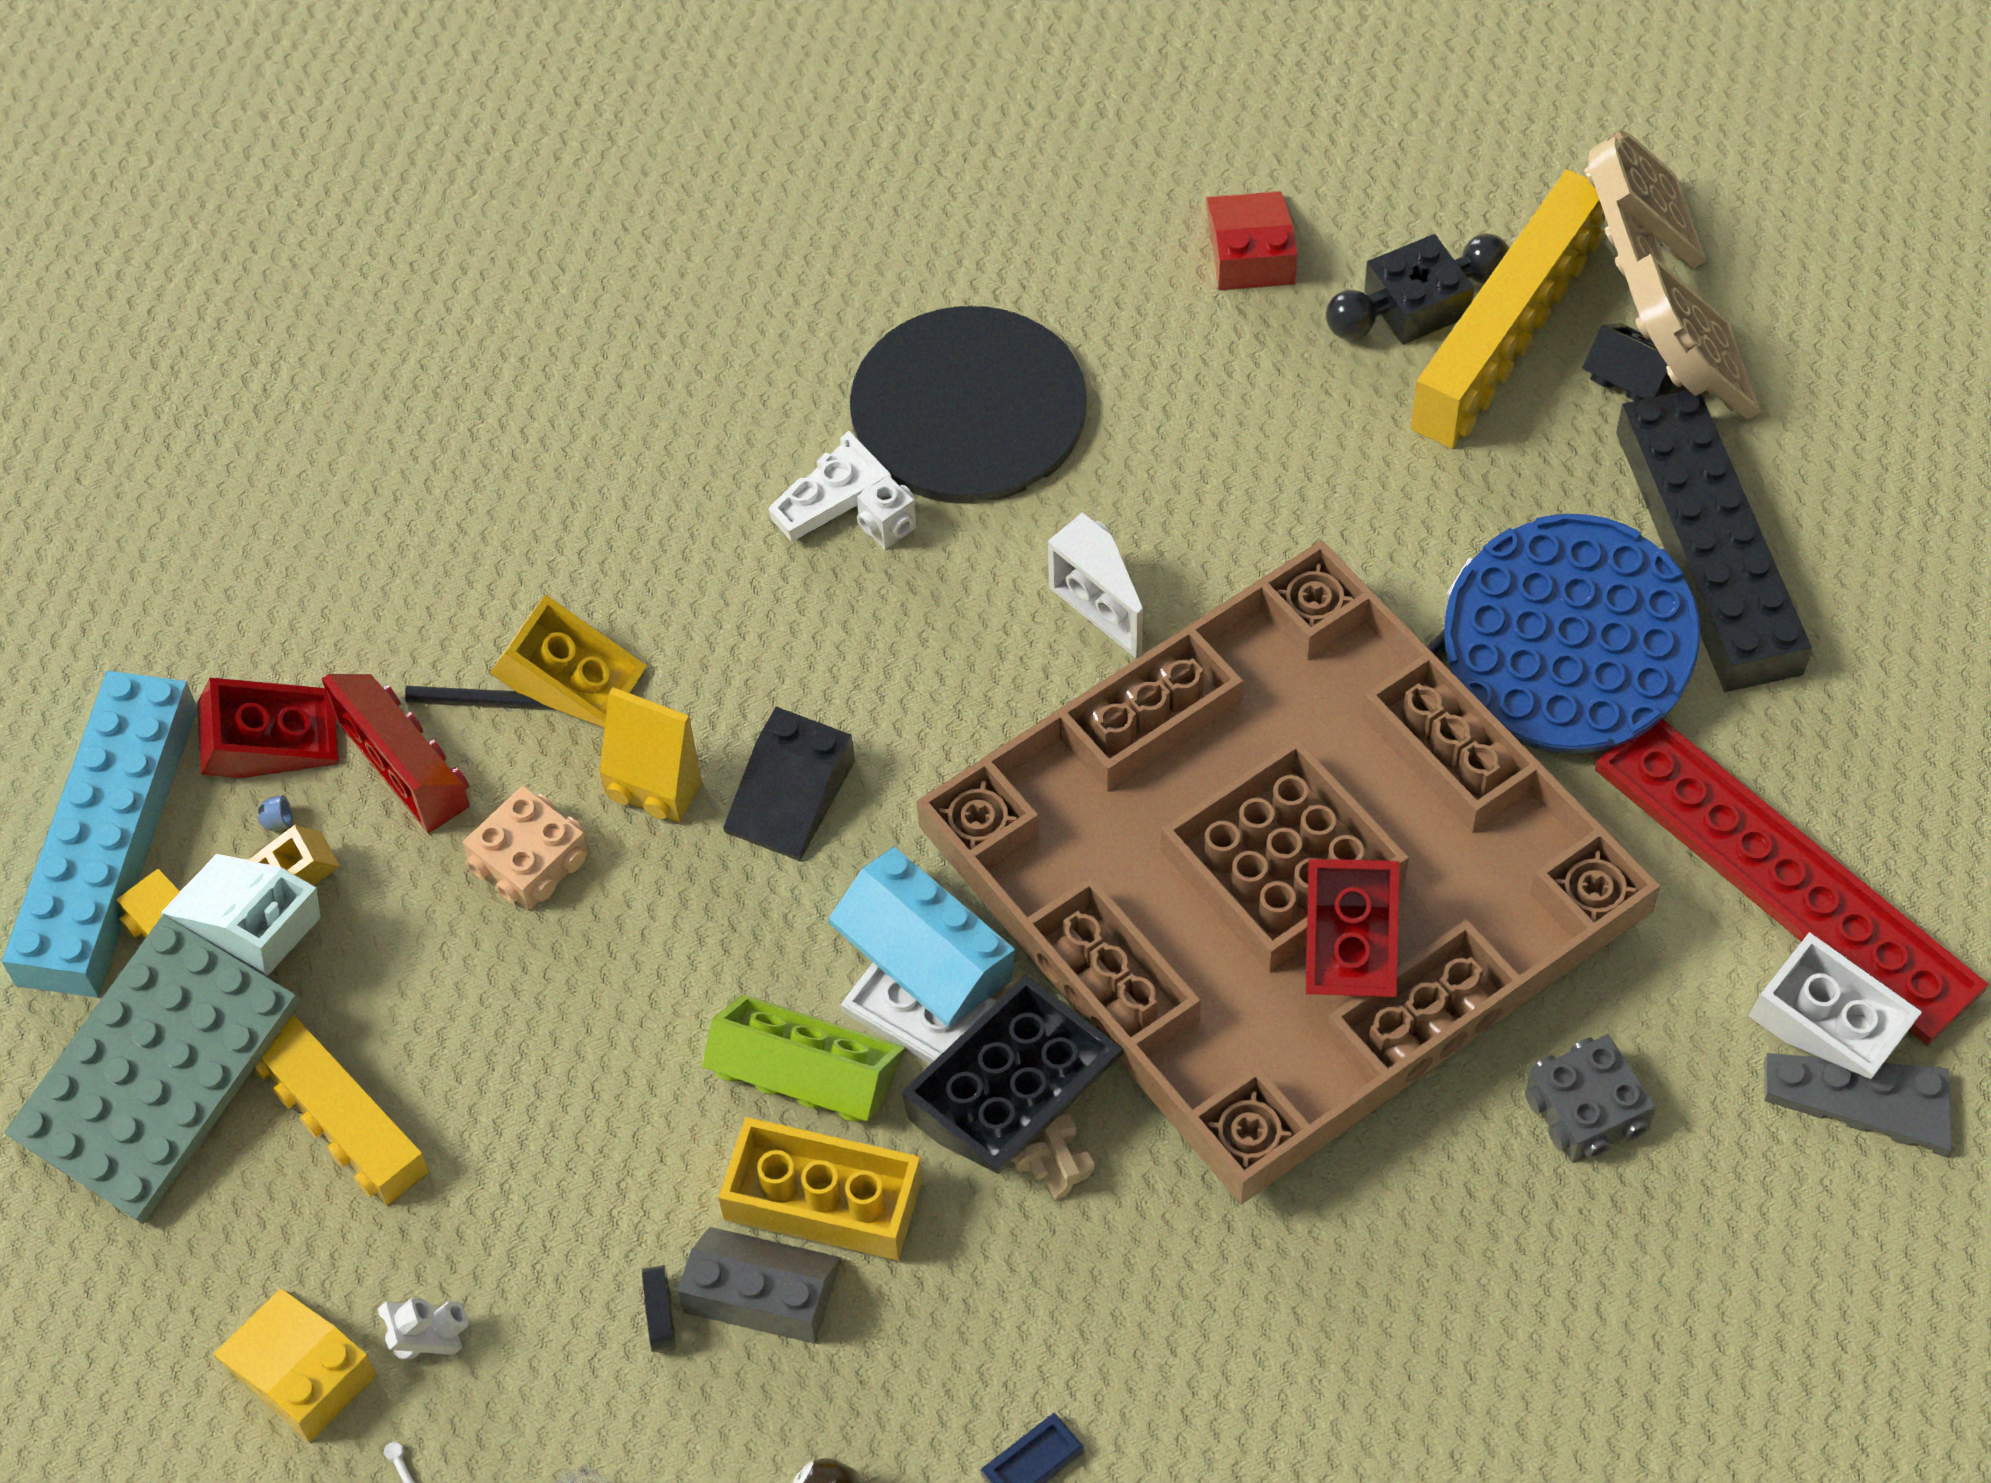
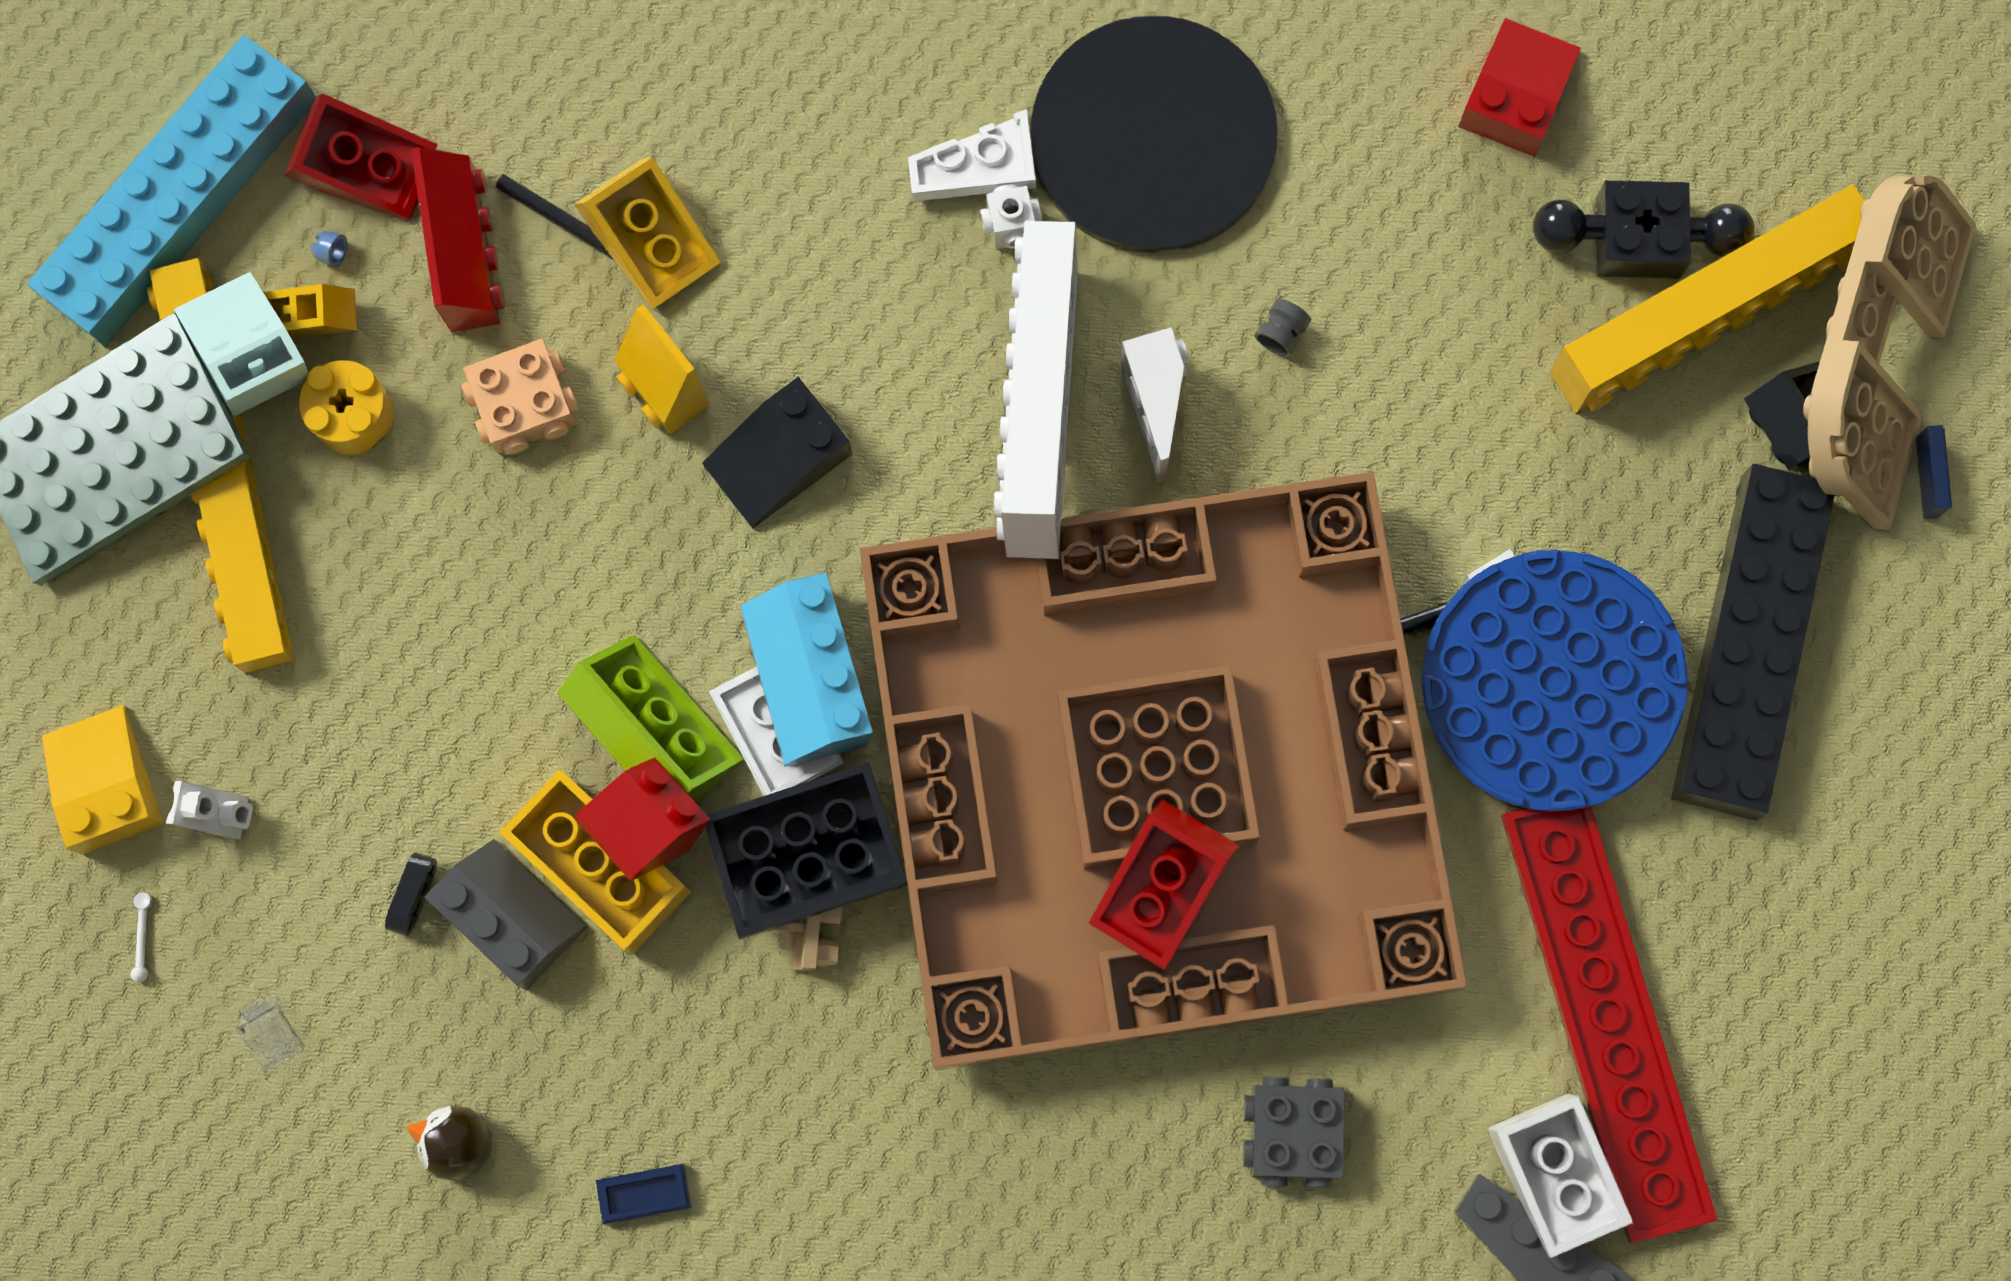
camera: 30 degrees right, 20 degrees up
none -> yellow brick [299,360,394,455]
none -> red slope [574,757,711,881]
none -> white brick [994,221,1078,559]
none -> dark grey wheel [1254,299,1311,357]
none -> dark blue tile [1916,425,1952,519]

